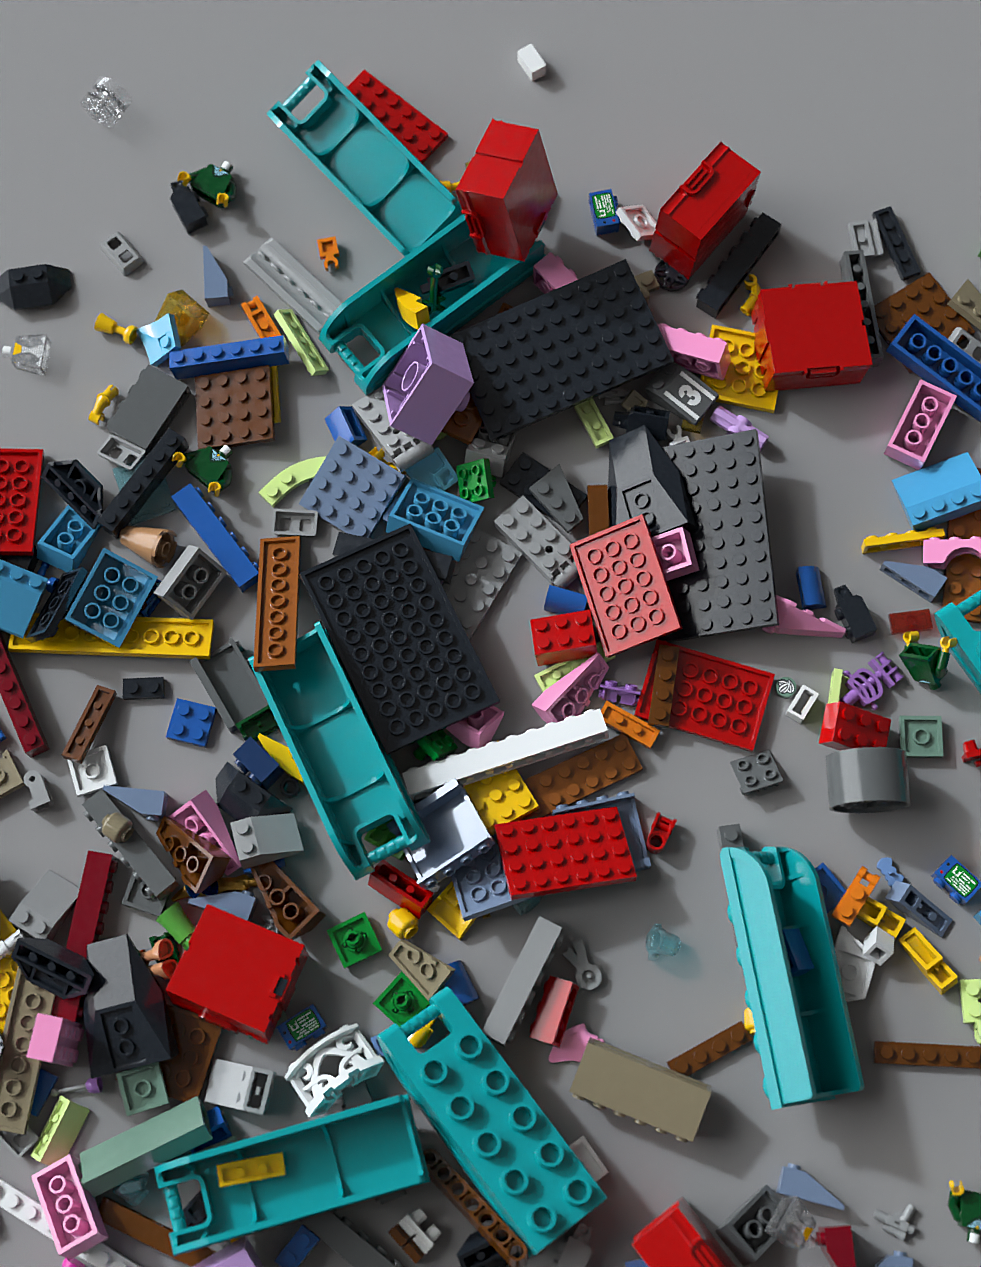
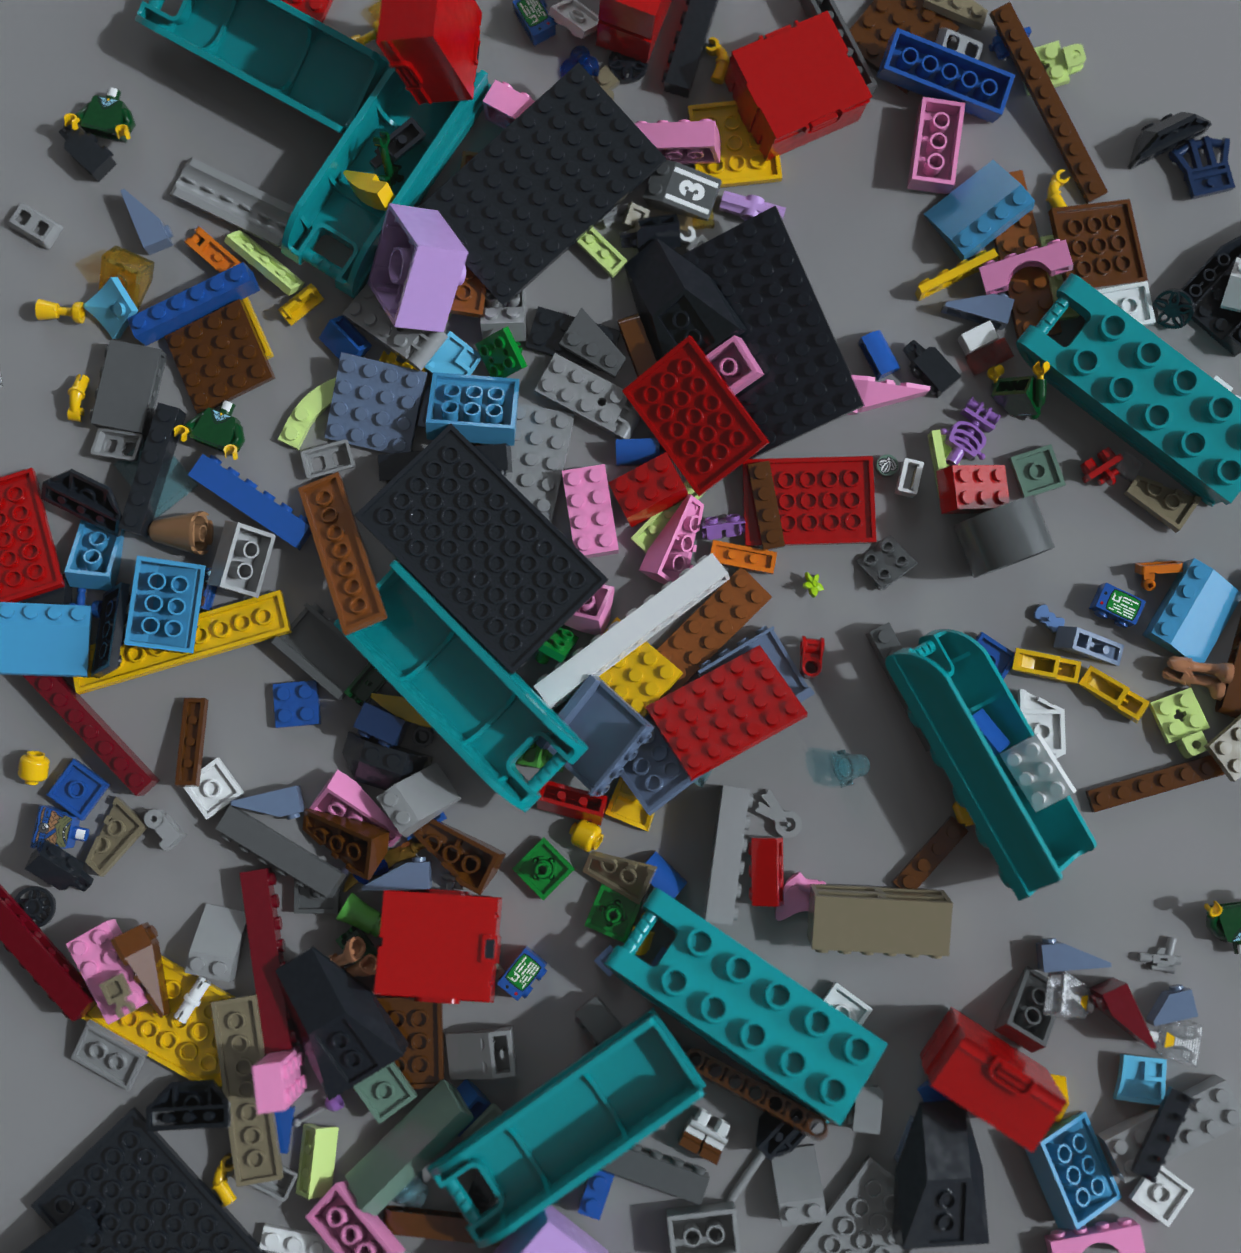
camera: 25 degrees left, 10 degrees up
black wedge [11,937,94,999] -> none
dark tan head [101,812,134,843] -> none
black plate [123,677,165,700] -> none
yellow tile [216,1152,286,1188] -> none
white fence [284,1023,384,1117] -> none
orange plate [317,236,340,271] -> none
orange plate [831,866,881,928] -> none
white brick [863,926,894,966] -> none
none -> yellow hinge [278,283,325,326]
none -> clear blue plate [560,46,600,77]
none -> bright pink brick [562,464,619,558]
none -> lime plant [802,572,824,598]
none -> white piece [957,320,999,356]
none -> white plate [1000,732,1076,812]

